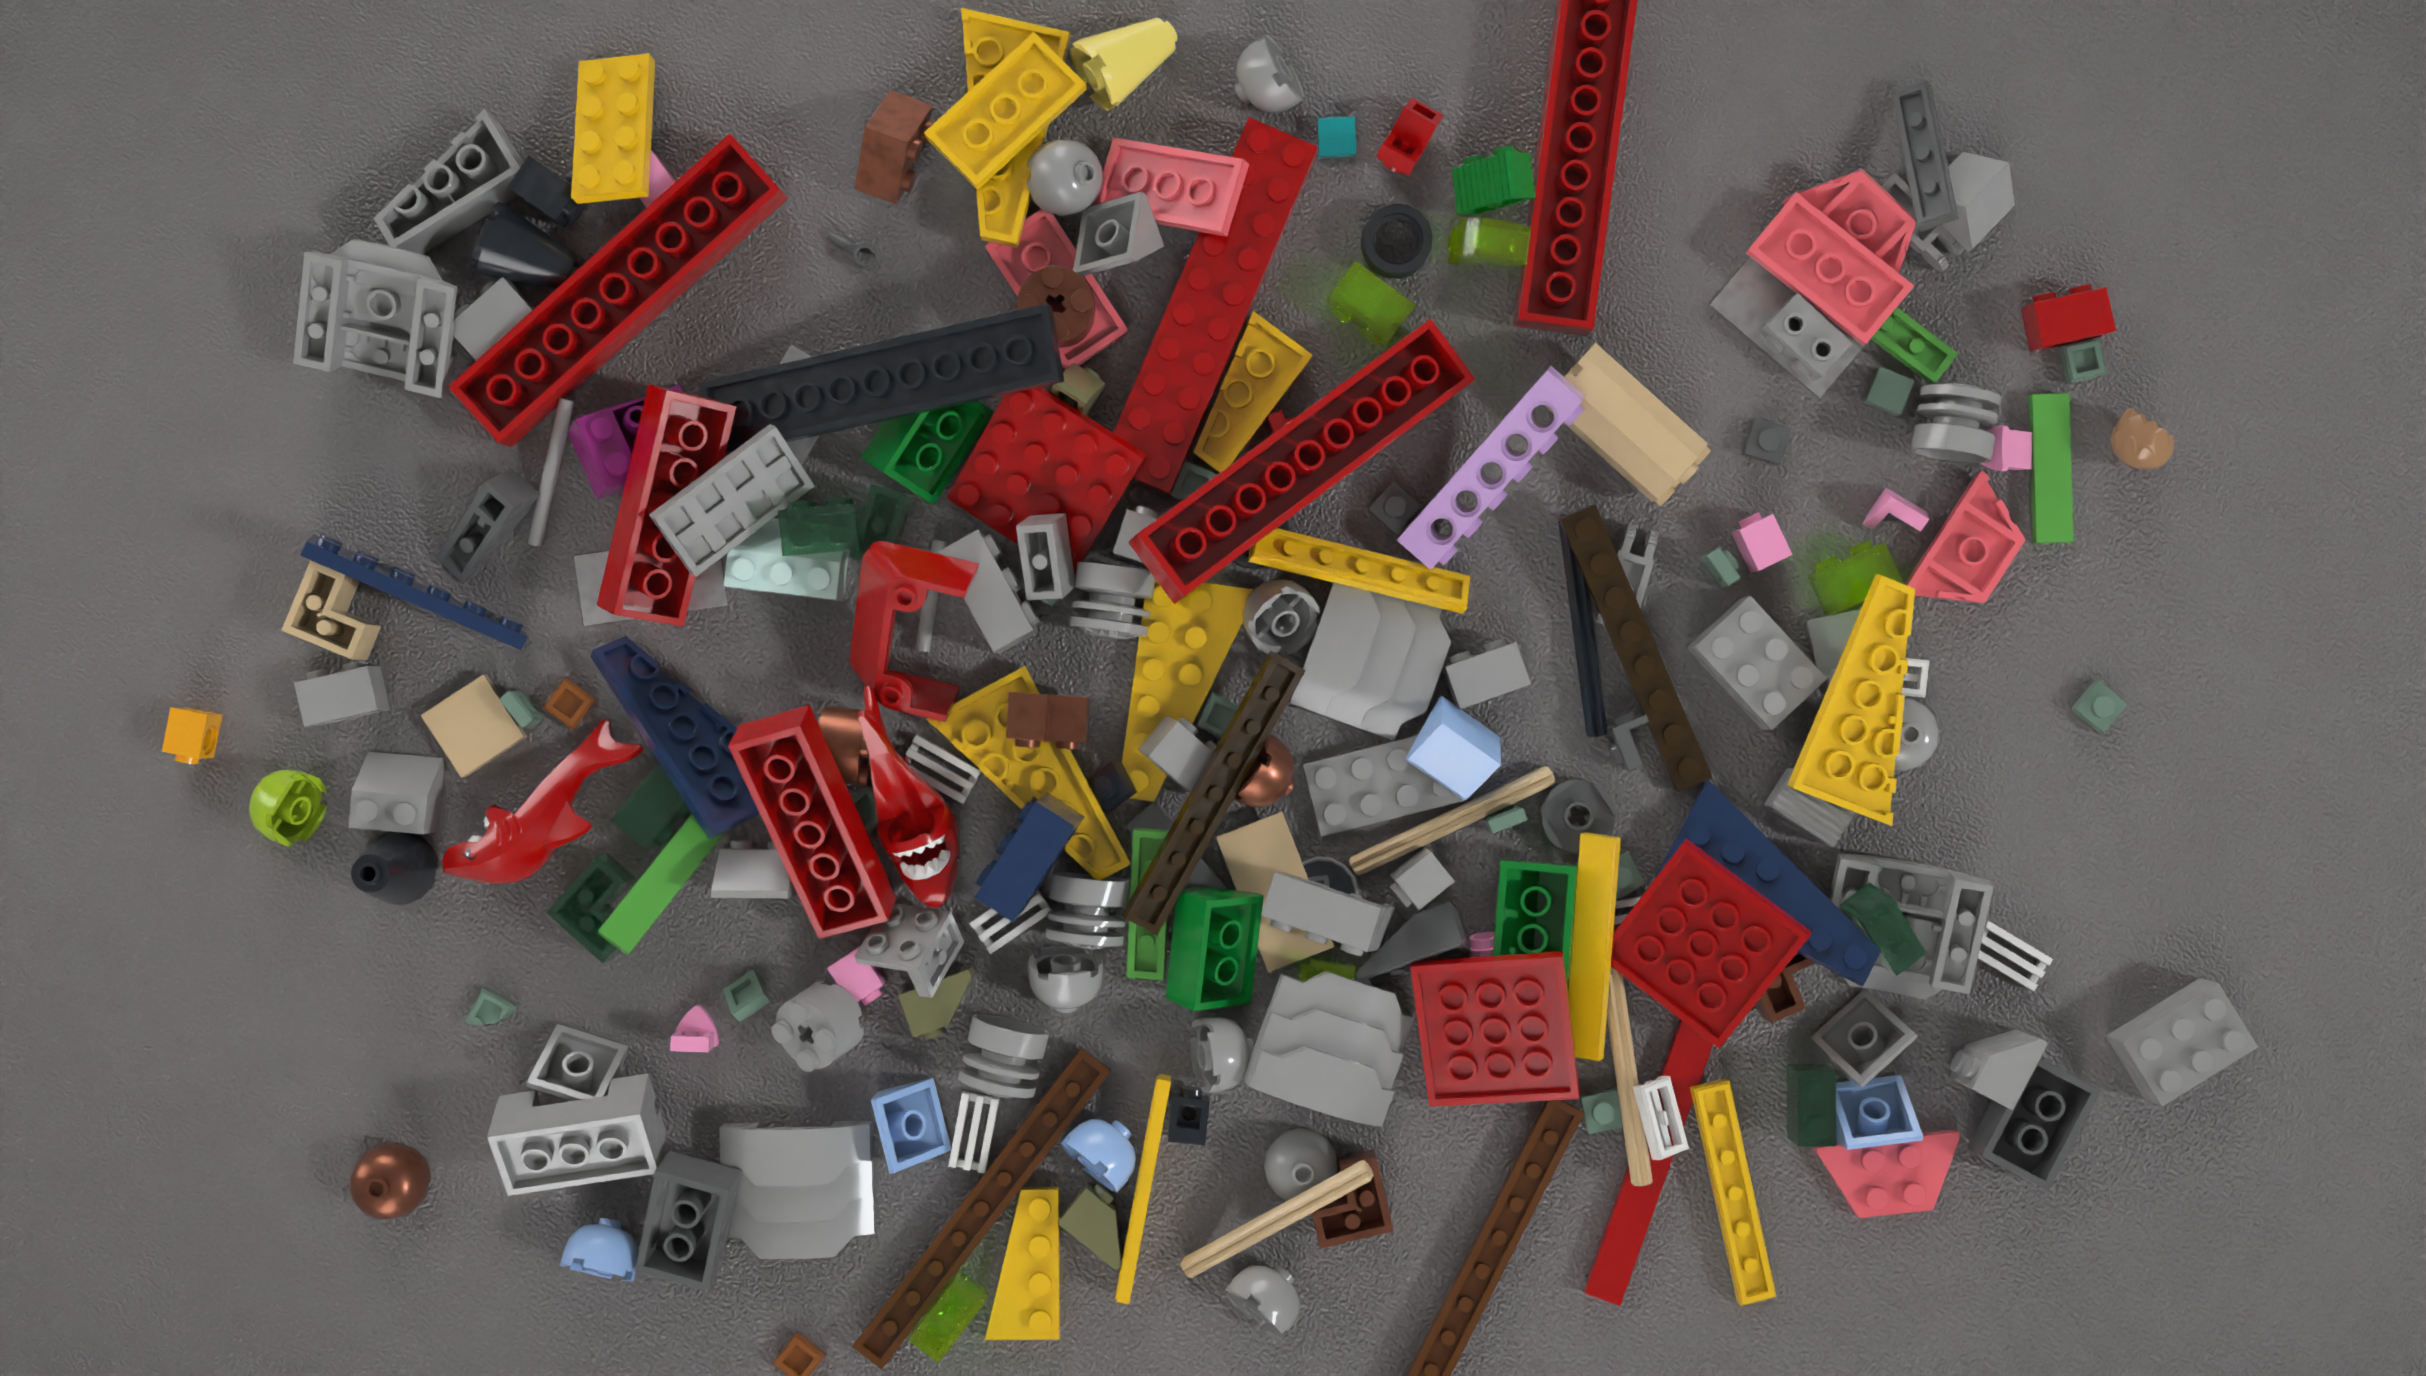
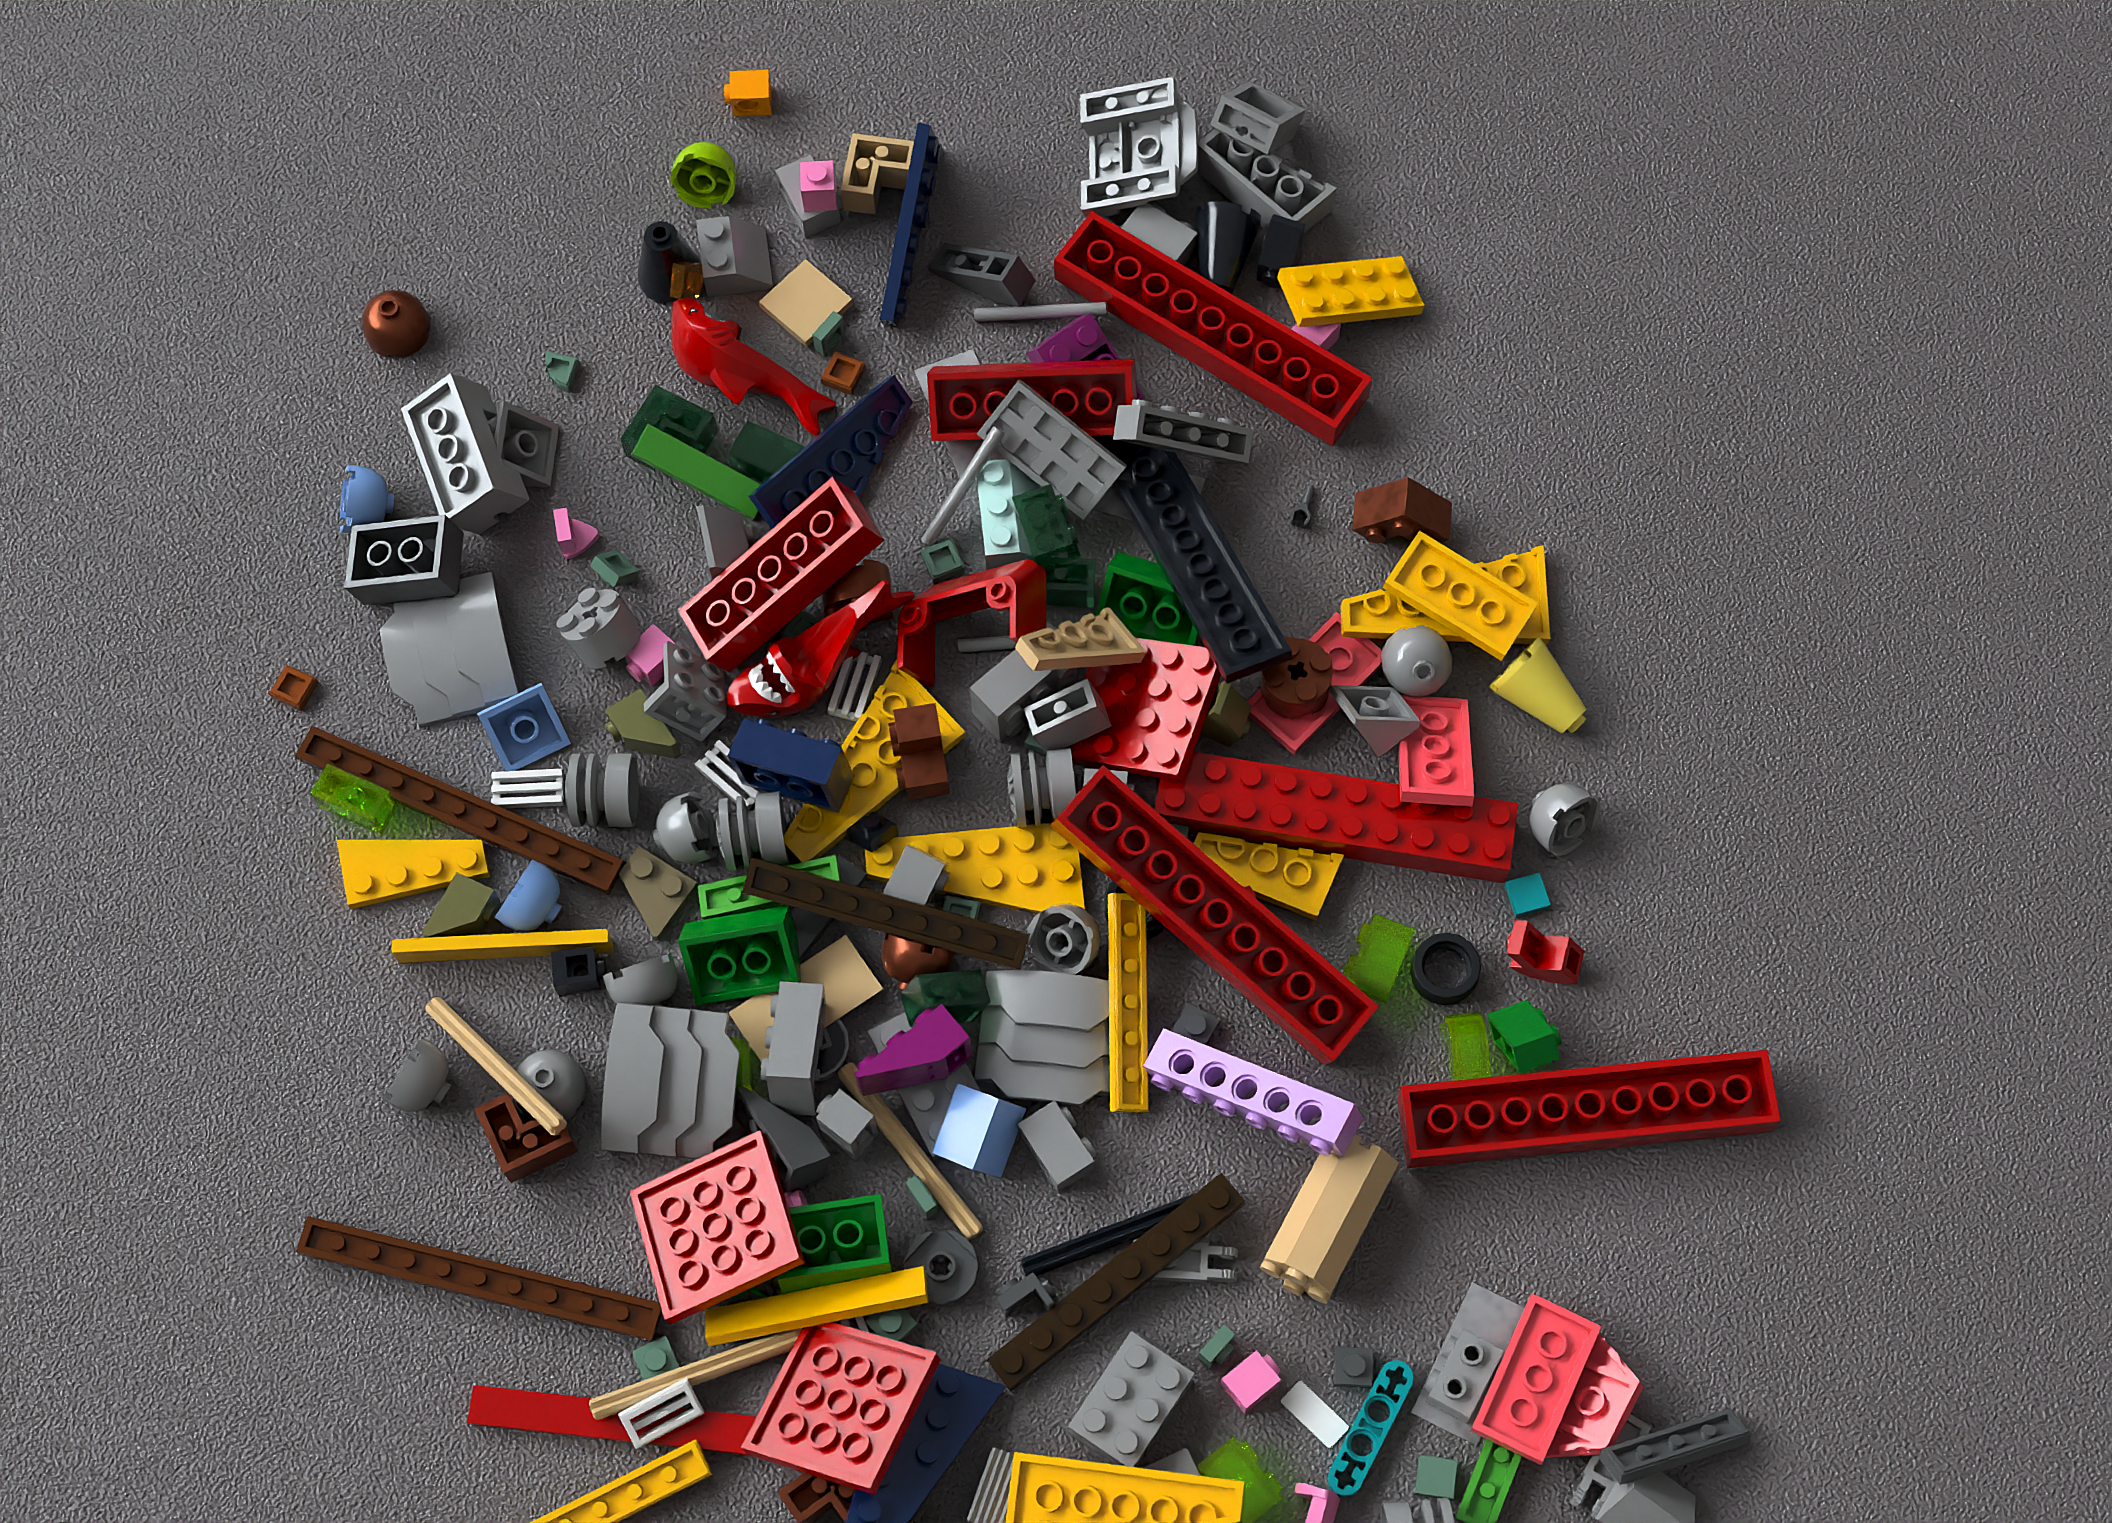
camera: 80 degrees right, 20 degrees down
none -> dark tan wing [618,846,698,941]
none -> clear orange plate [670,262,703,299]
none -> bright pink brick [800,160,837,212]
none -> magenta slope [854,1004,973,1096]
none -> clear green brick [900,969,991,1027]
none -> sand green tile [920,538,965,584]
none -> light grey bar [921,425,1005,546]
none -> tan wing [1015,607,1146,671]
none -> light grey brick [1113,399,1253,463]
none -> light grey window [1210,81,1305,154]
none -> white sticker [1281,1381,1349,1448]
none -> teal beam [1327,1360,1414,1498]

